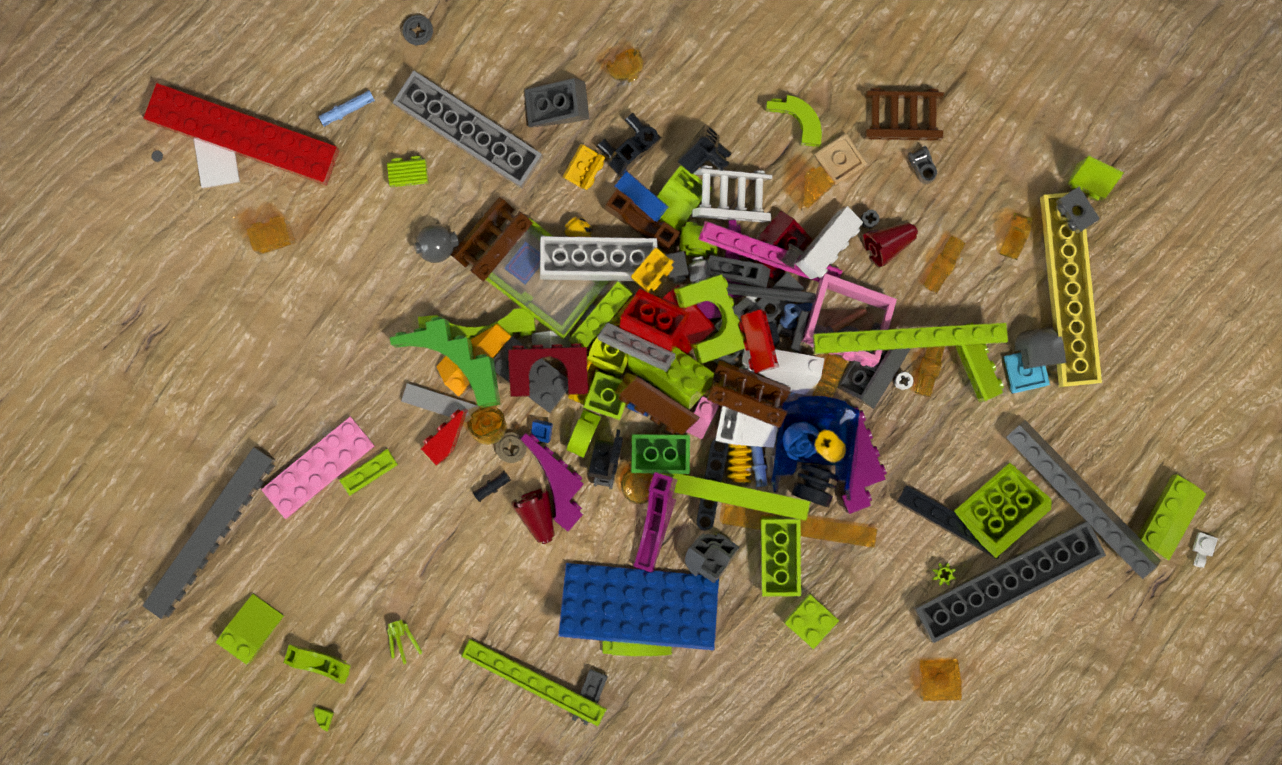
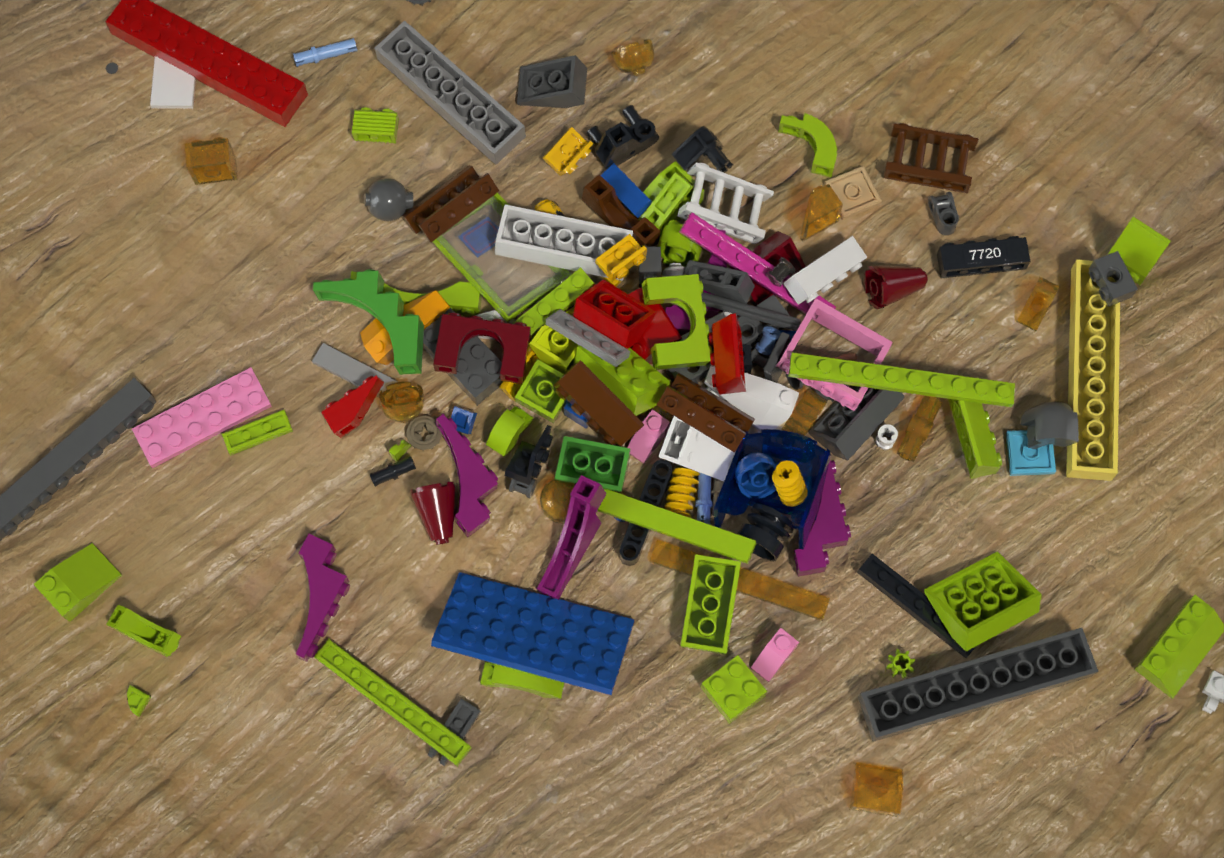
camera: 10 degrees right, 15 degrees down
lime plant [387,620,423,664] -> none
dark grey brick [685,533,740,583] -> none
dark grey bush [861,210,879,229] -> none
clear yellow piece [923,236,966,294] -> none
dark grey brick [1006,420,1161,579] -> none
none -> magenta arch [296,534,350,662]
none -> lime tile [389,440,412,462]
none -> lime plate [641,172,694,232]
none -> bright pink slope [751,628,799,683]
none -> black brick [937,236,1031,279]

